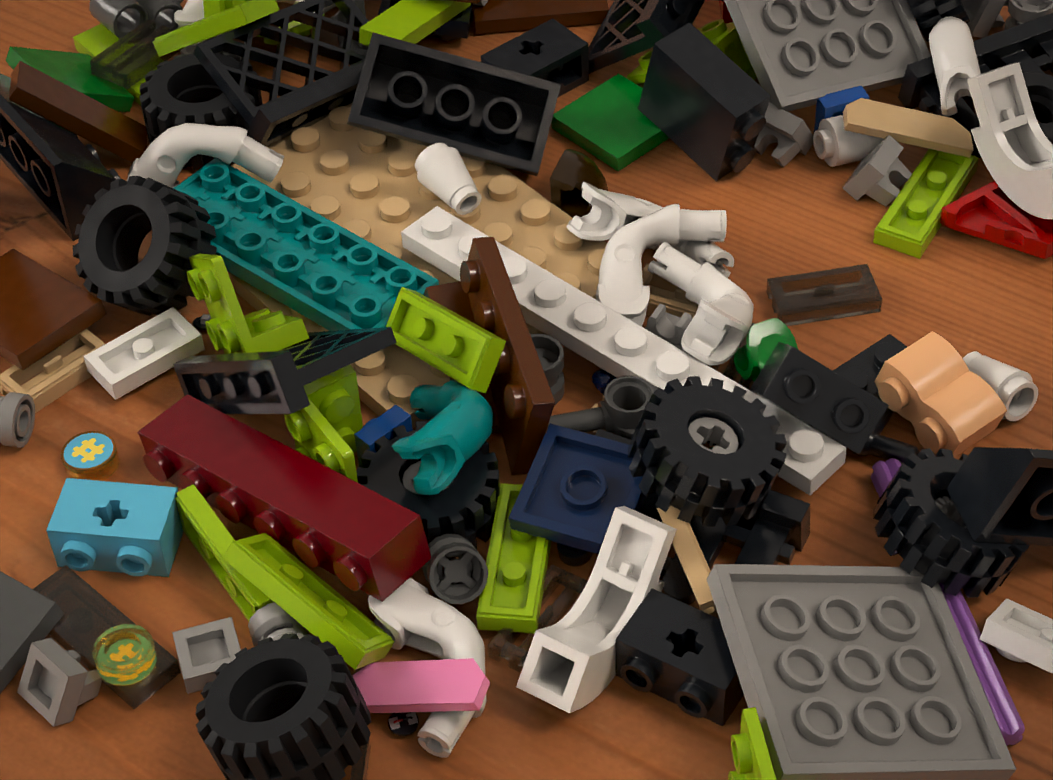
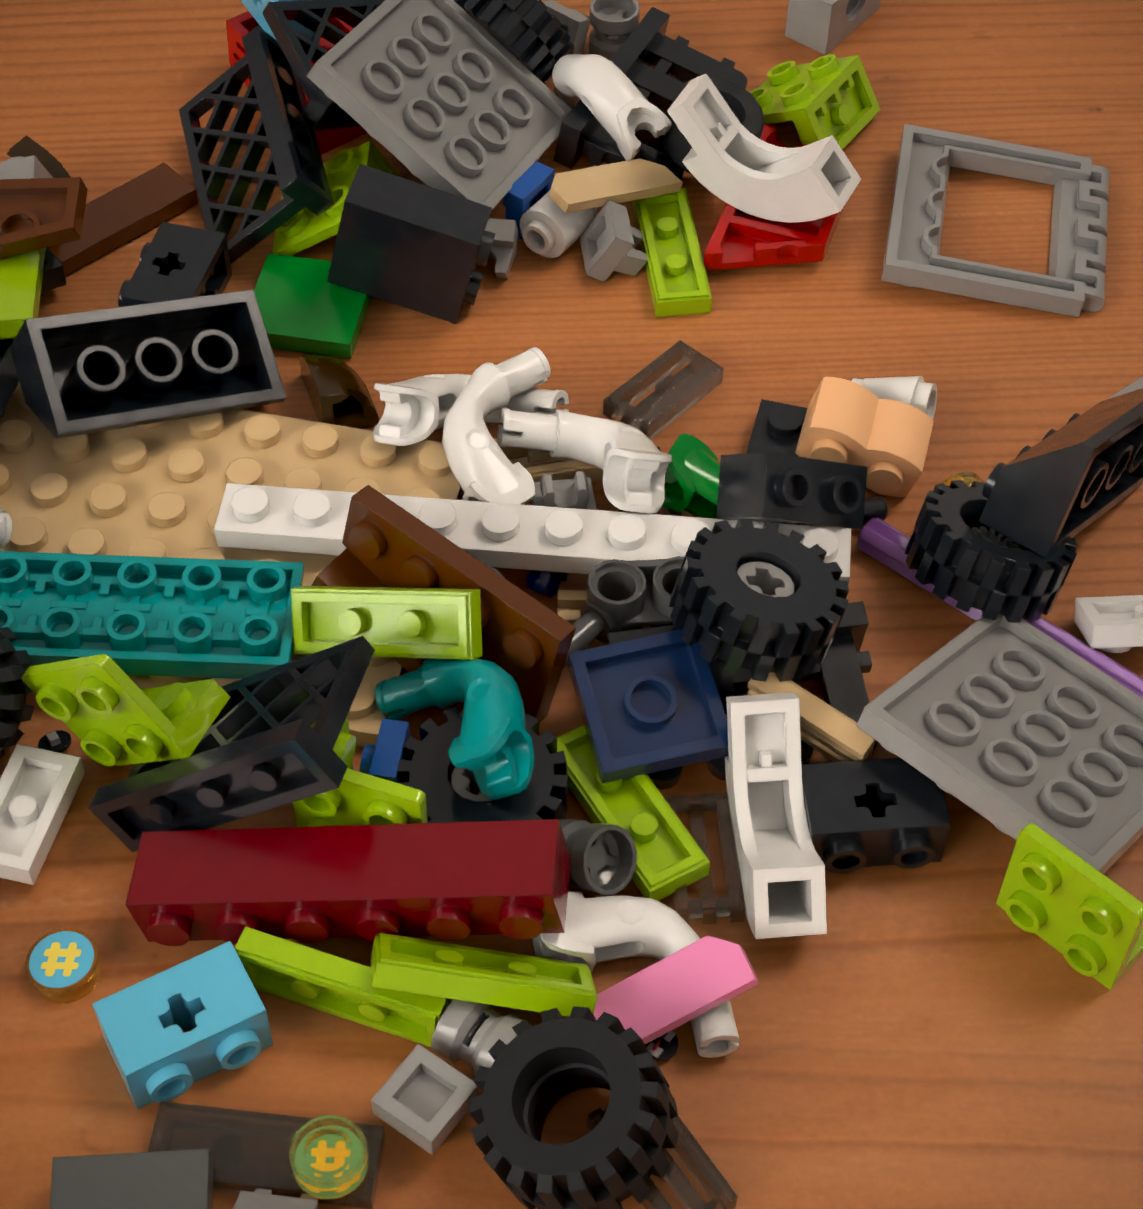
camera: 40 degrees left, 5 degrees up
white cone [415,143,482,215] -> none

